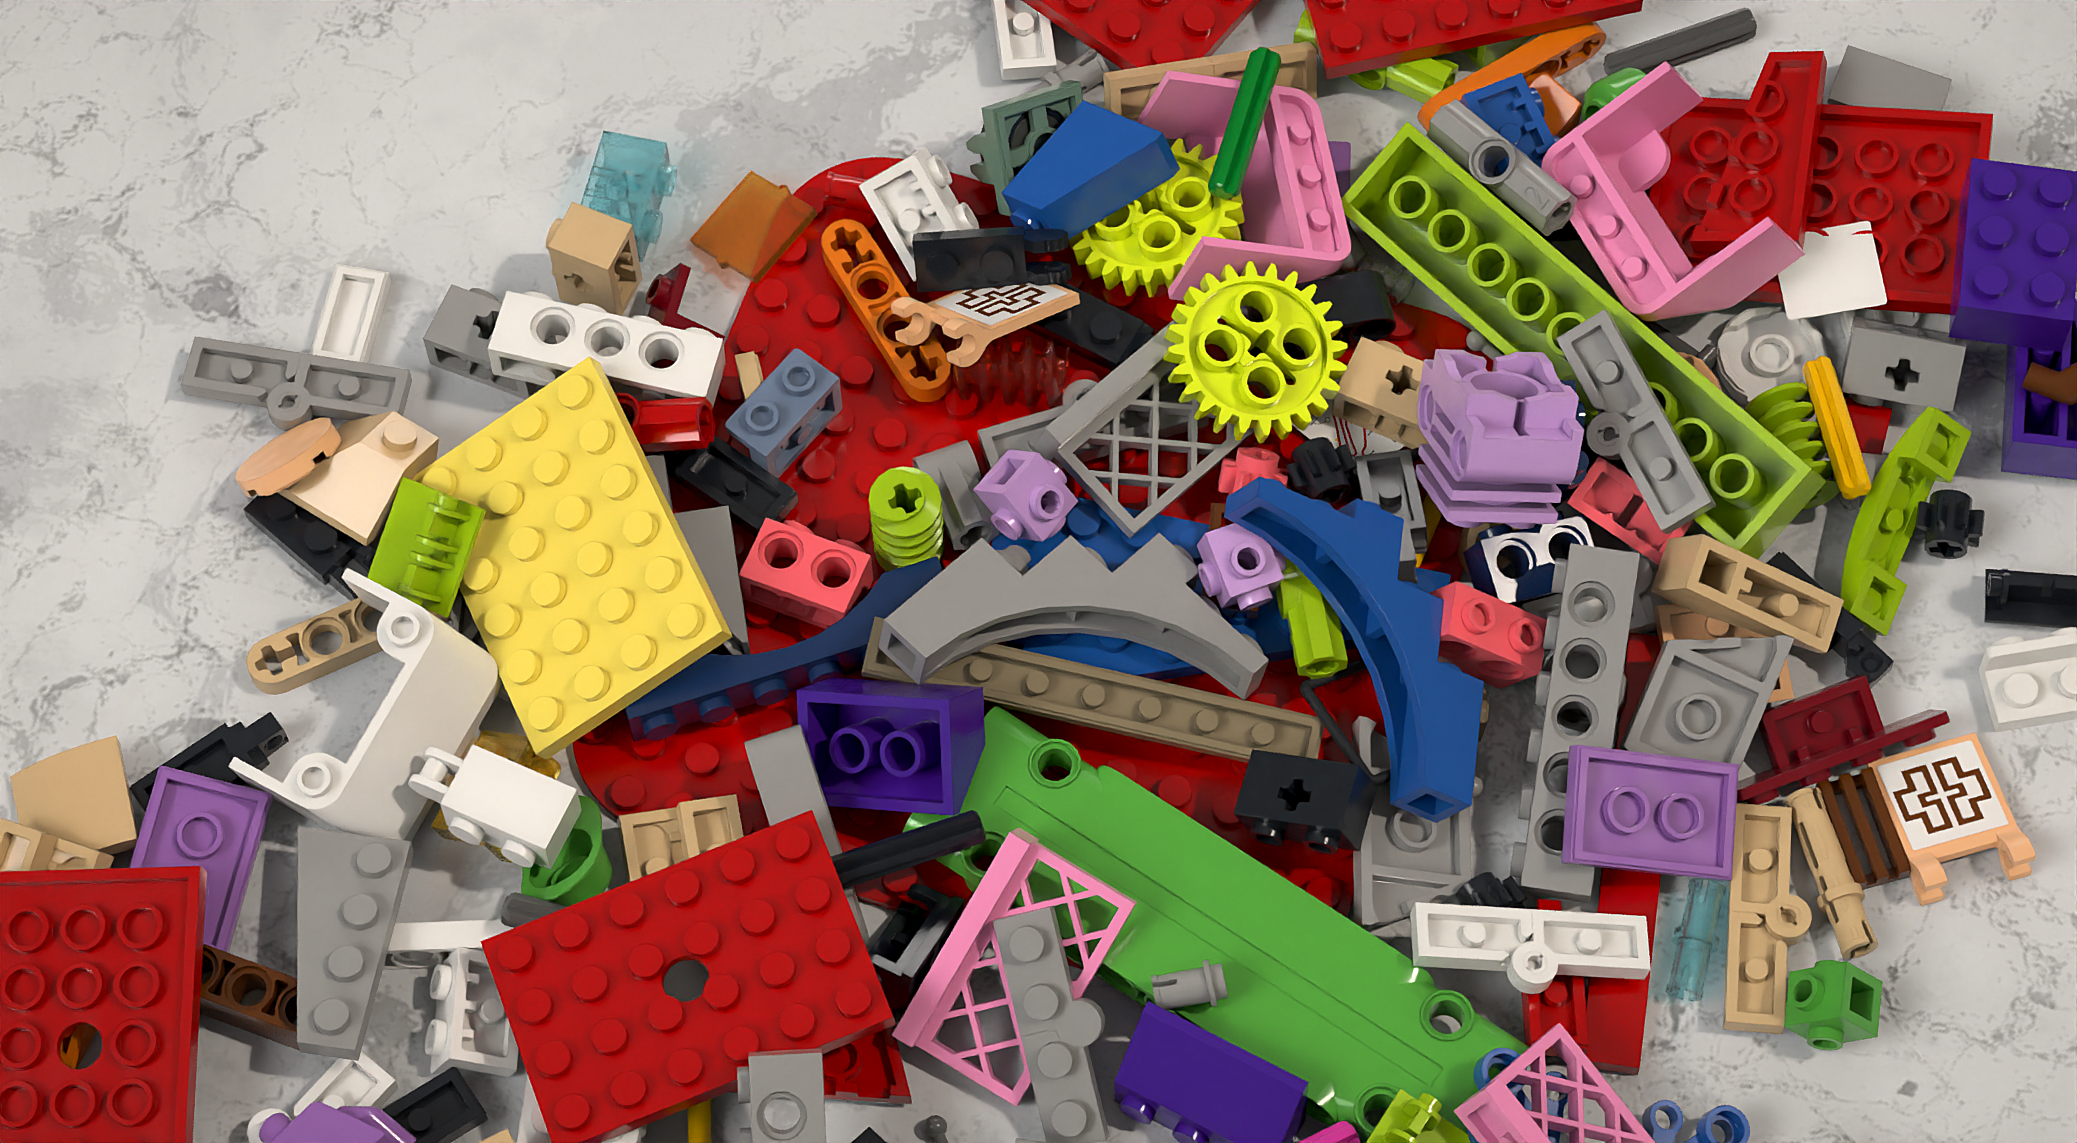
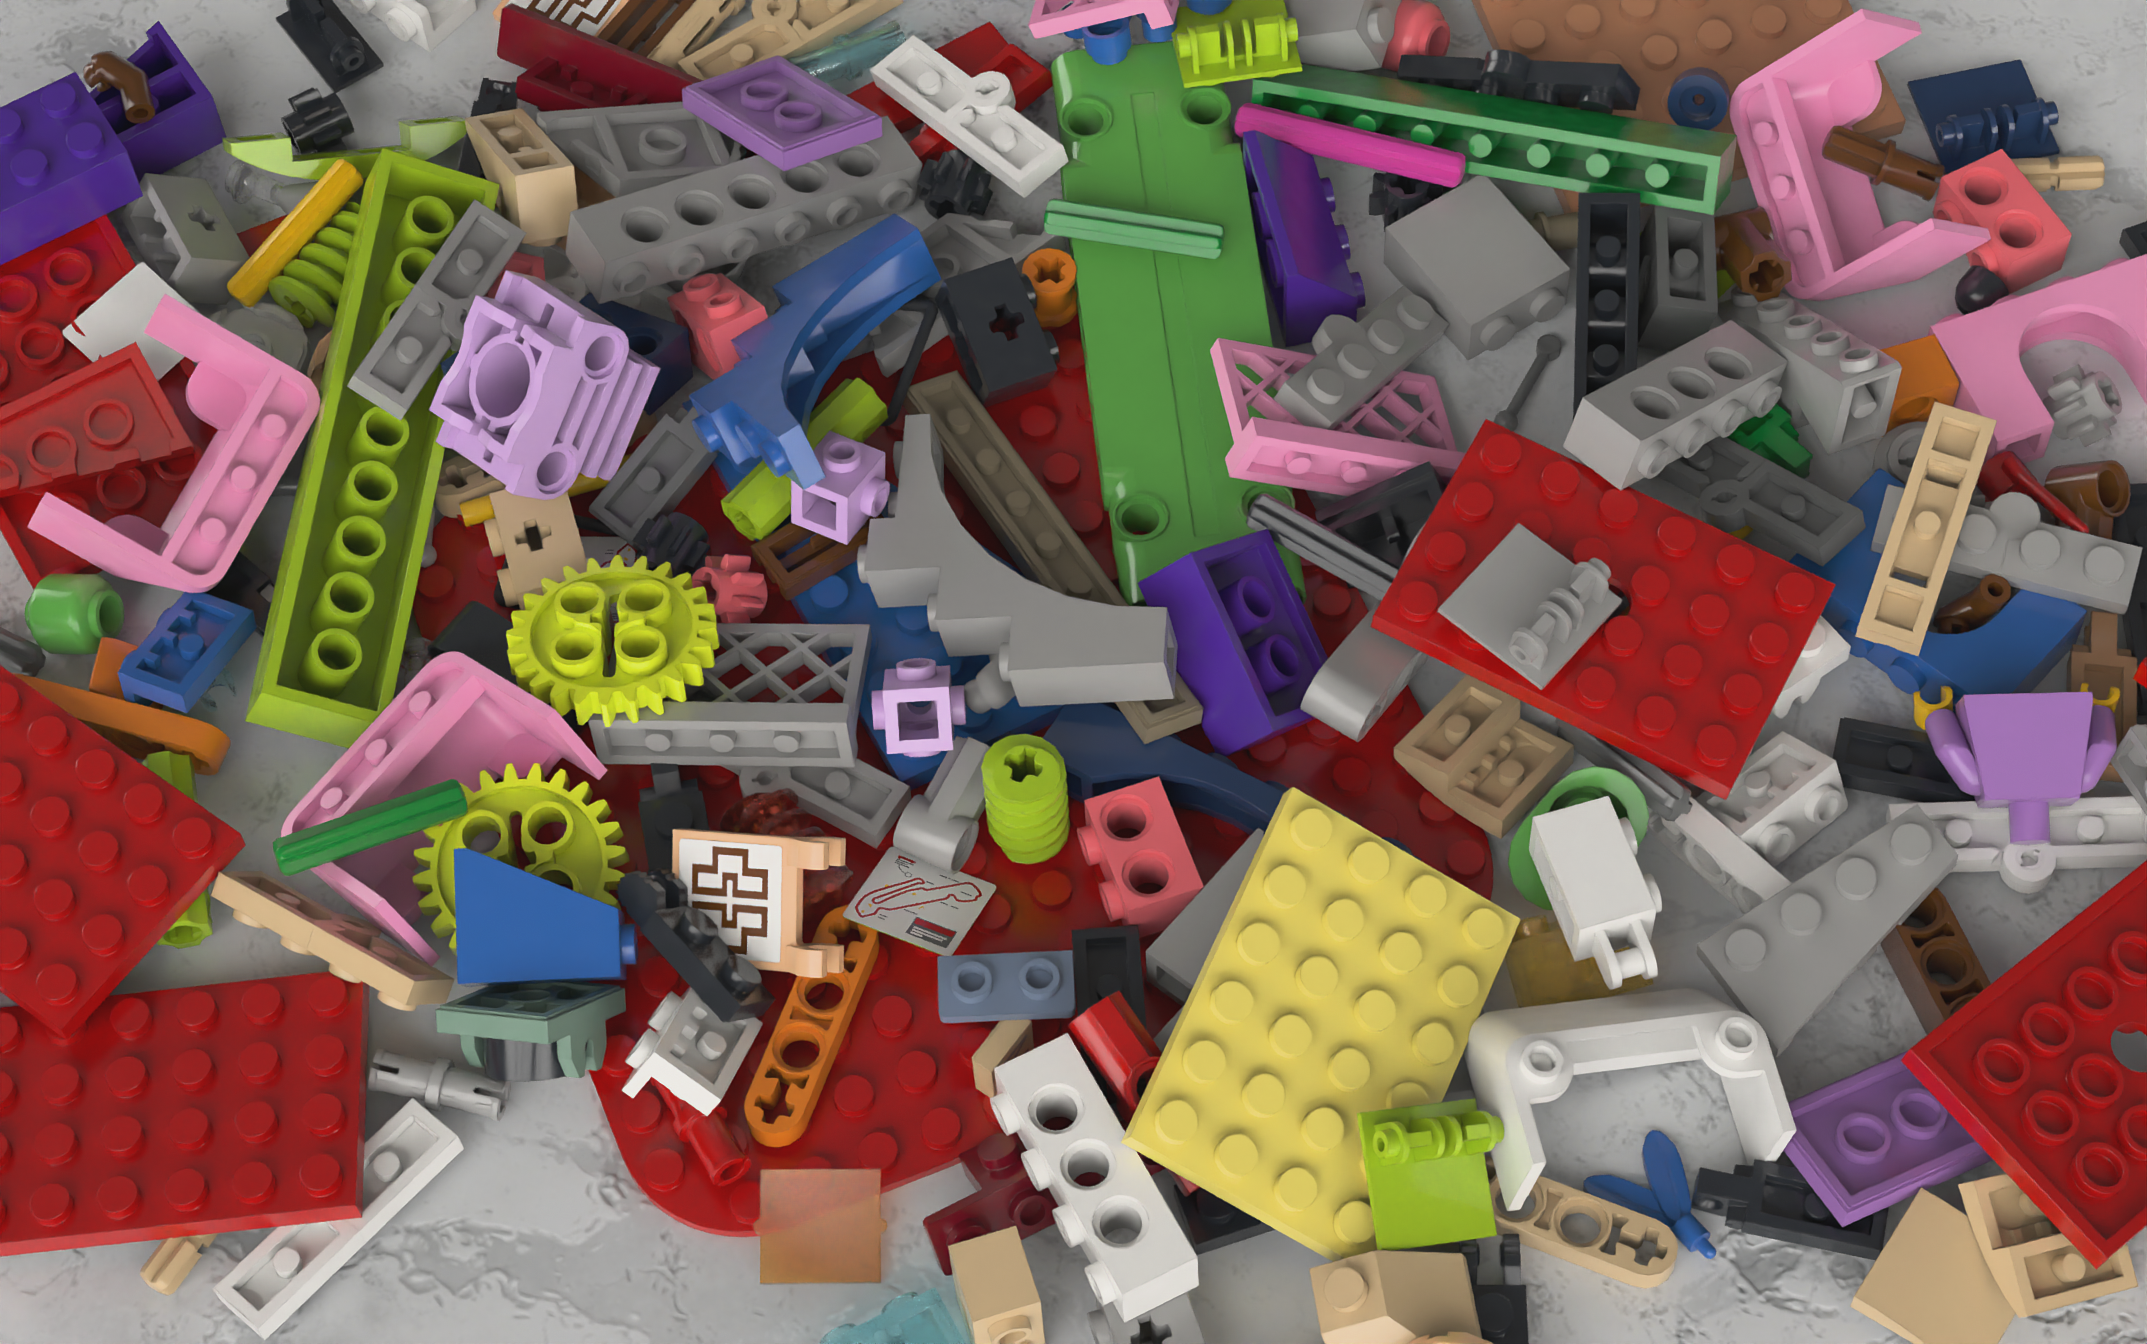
camera: 130 degrees left, 5 degrees down
light grey pin [1151,960,1228,1010] -> none
light grey piece [1426,99,1578,236] -> none
none -> white sticker [843,847,996,956]
none -> orange bush [1022,248,1077,327]
none -> axle [1044,198,1225,259]
none -> light grey hinge [1438,523,1622,690]
none -> blue piece [1583,1130,1716,1259]

